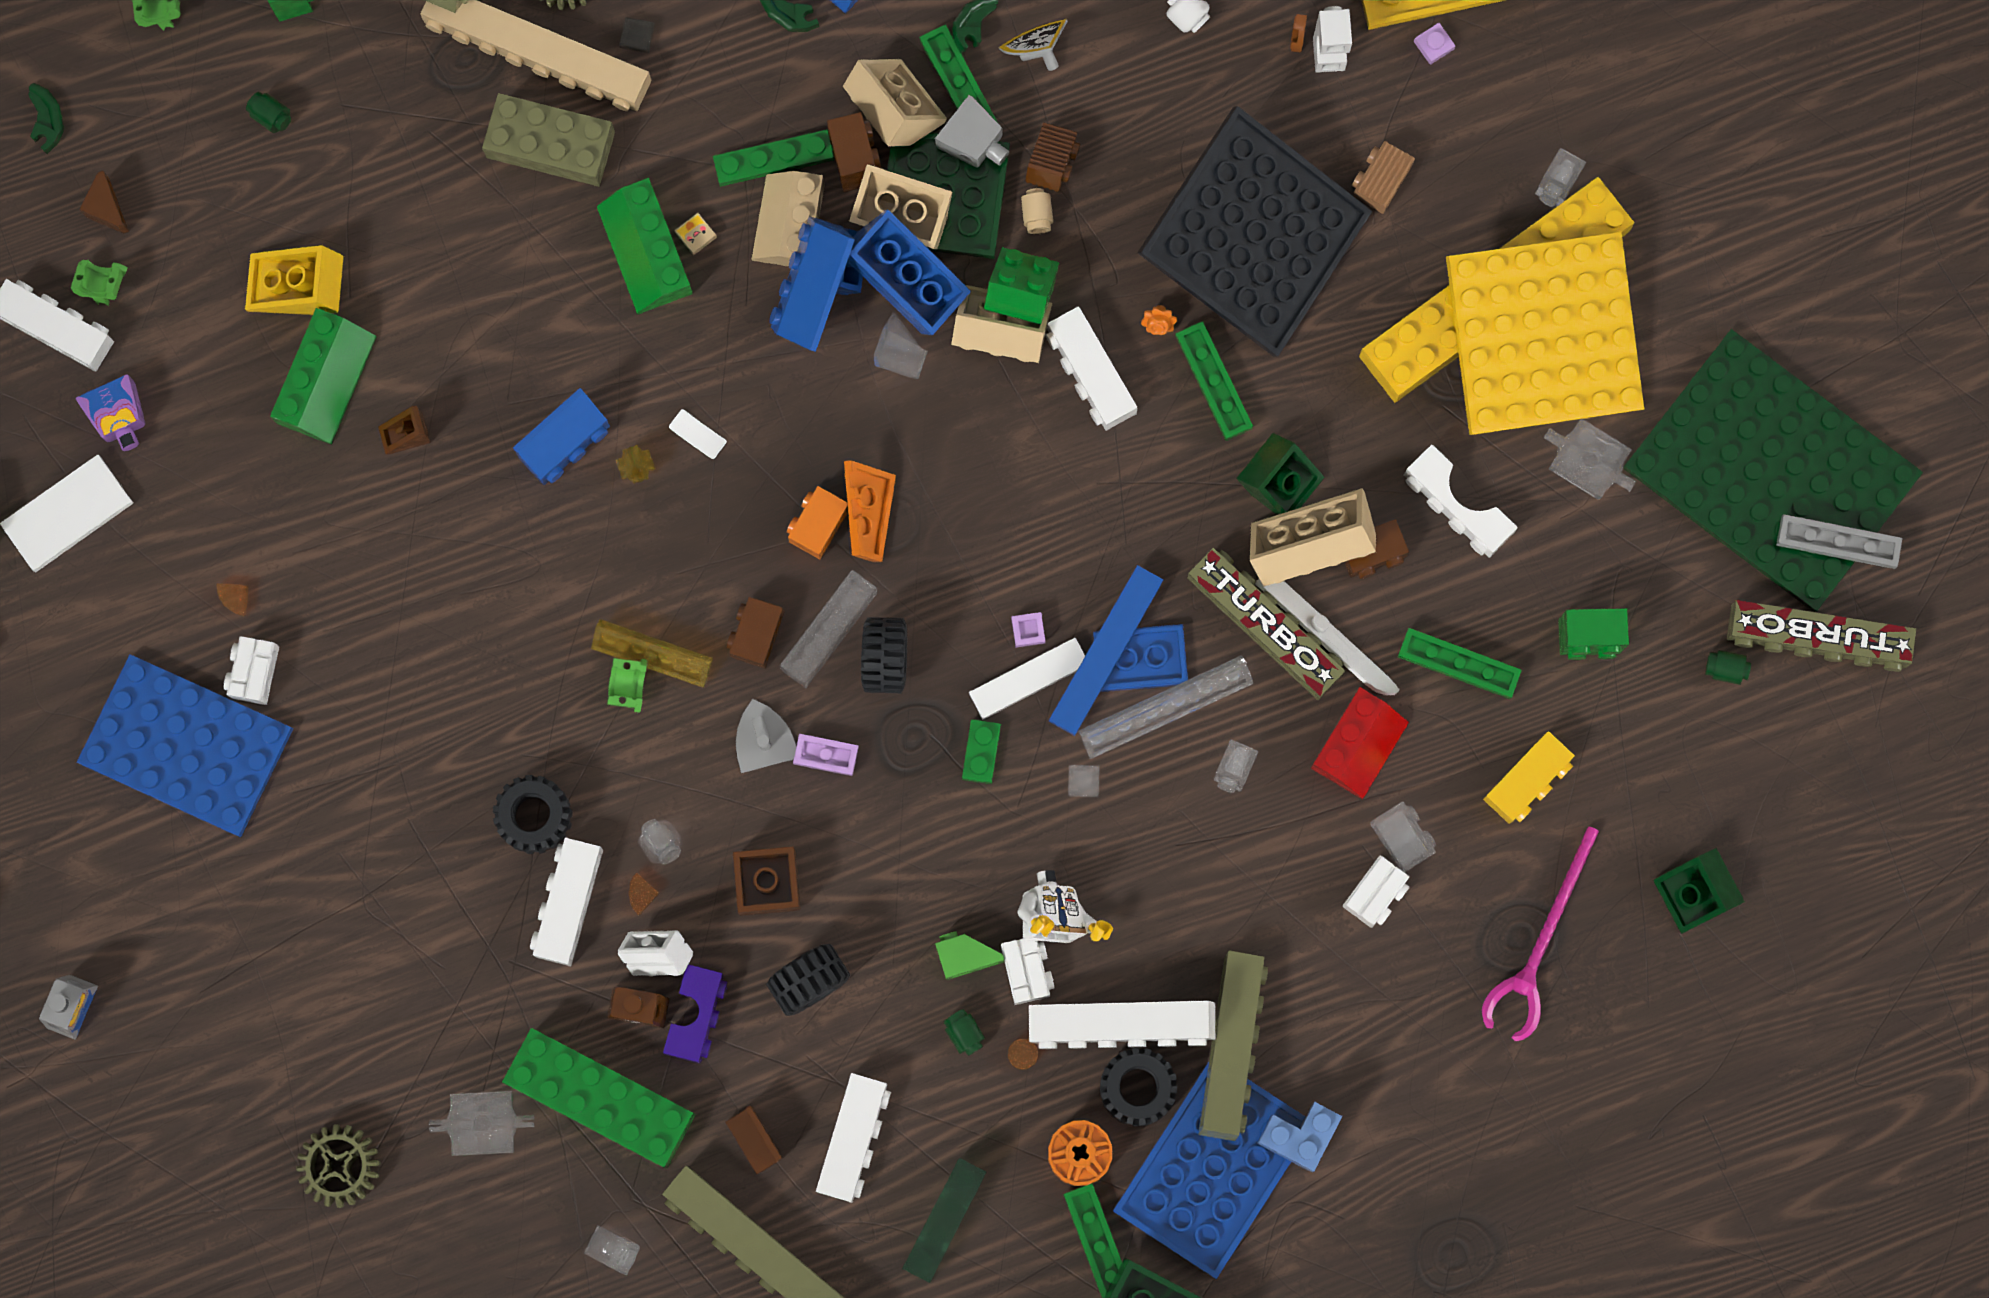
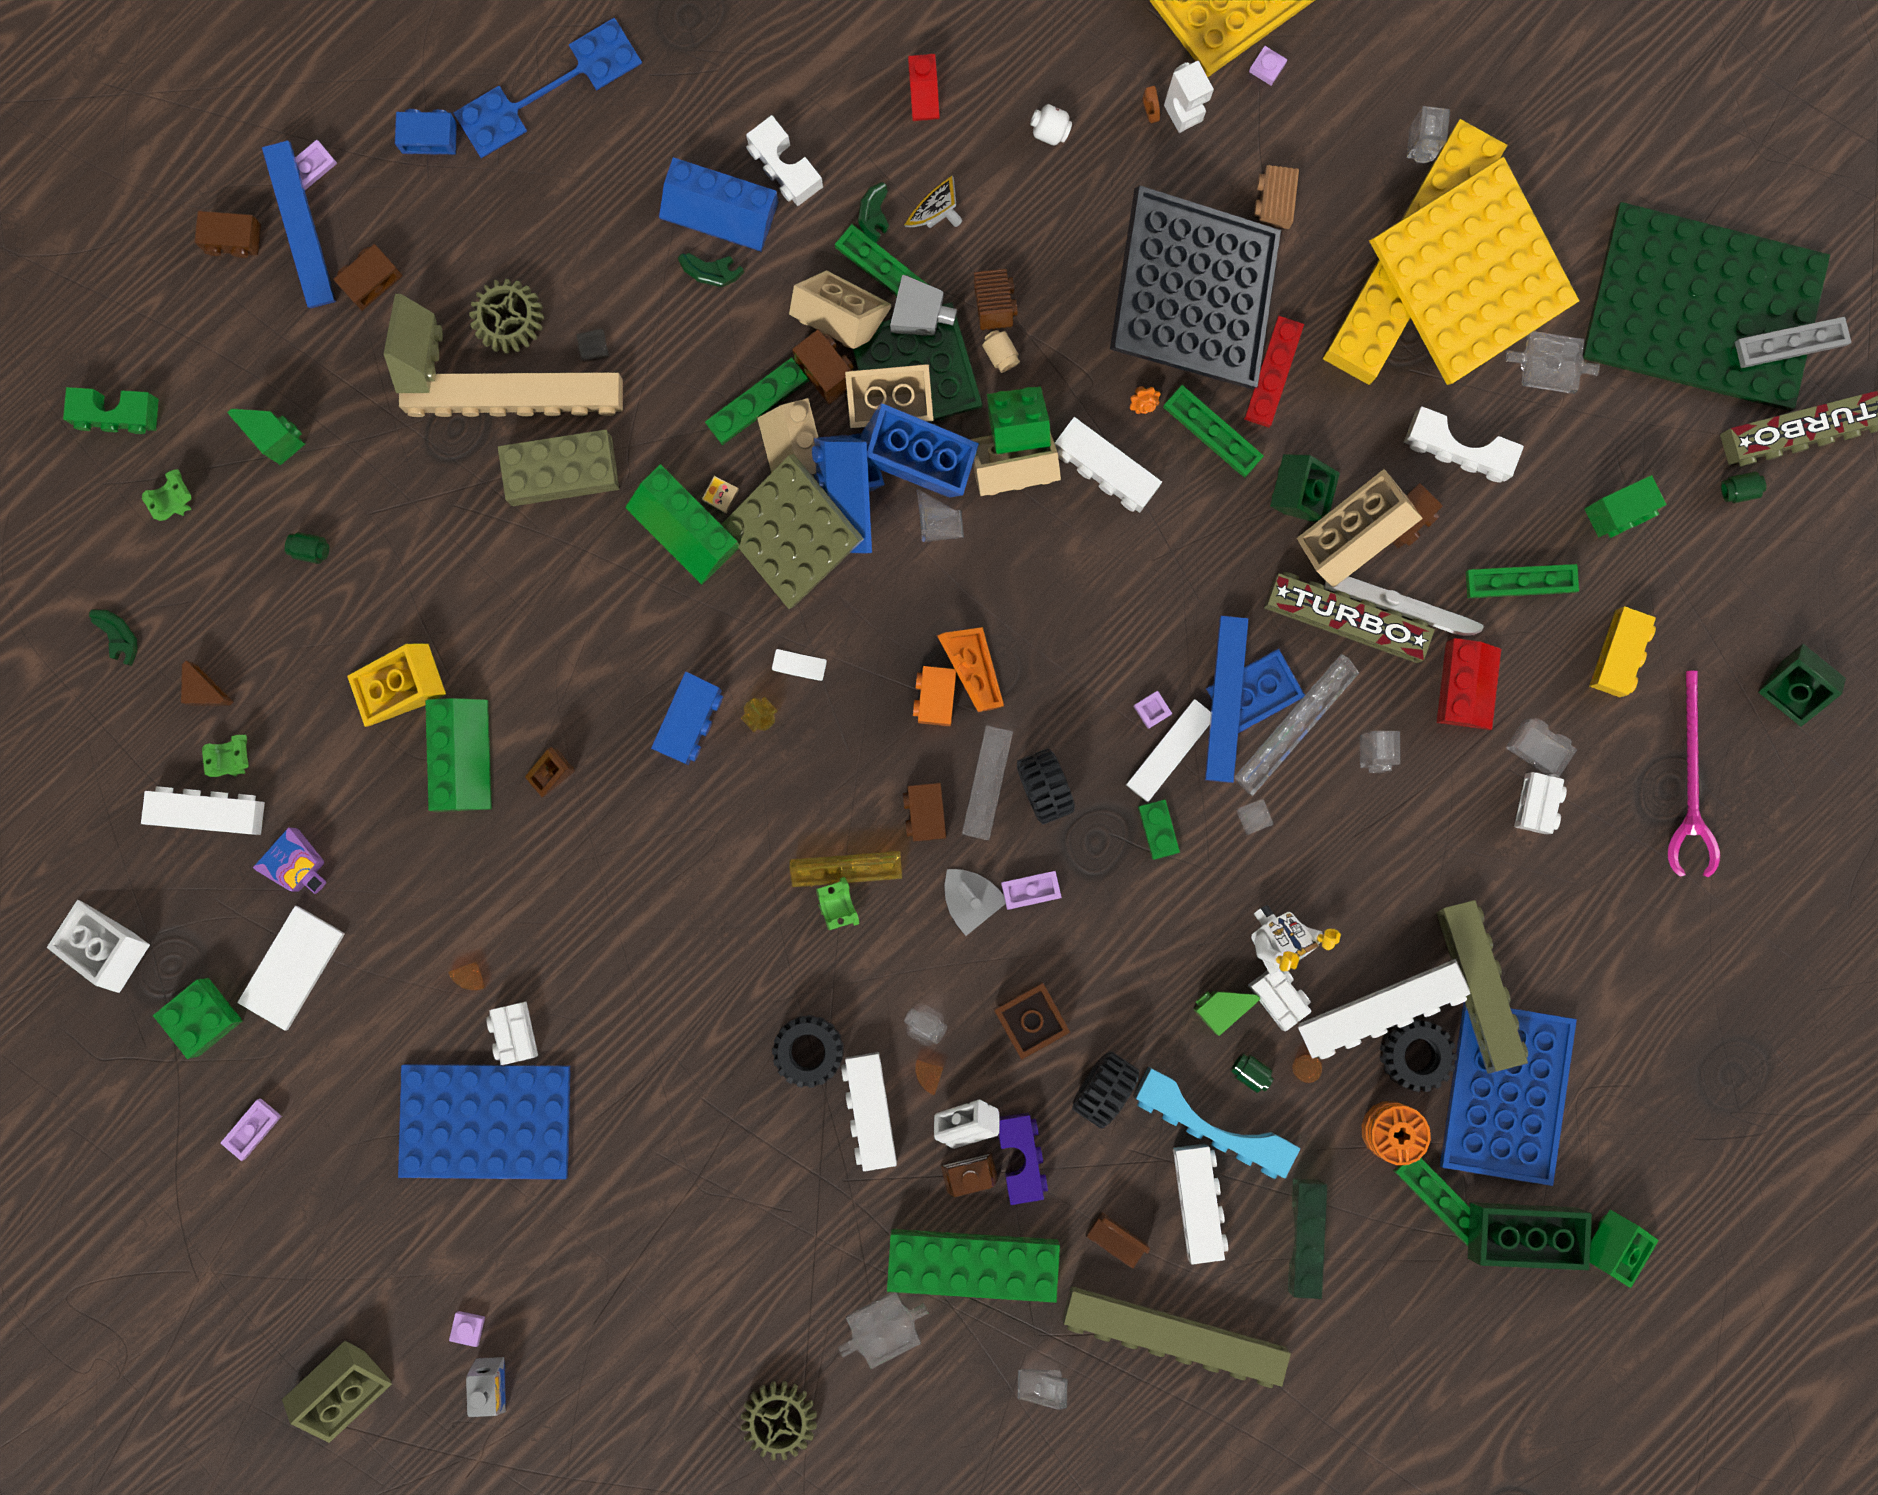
camera: 30 degrees left, 5 degrees up
medium blue brick [1257,1102,1342,1172] -> none
none -> lavender plate [449,1311,485,1347]
none -> olive plate [721,454,864,609]
none -> medium azure arch [1133,1067,1300,1179]
none -> red plate [1244,316,1304,428]

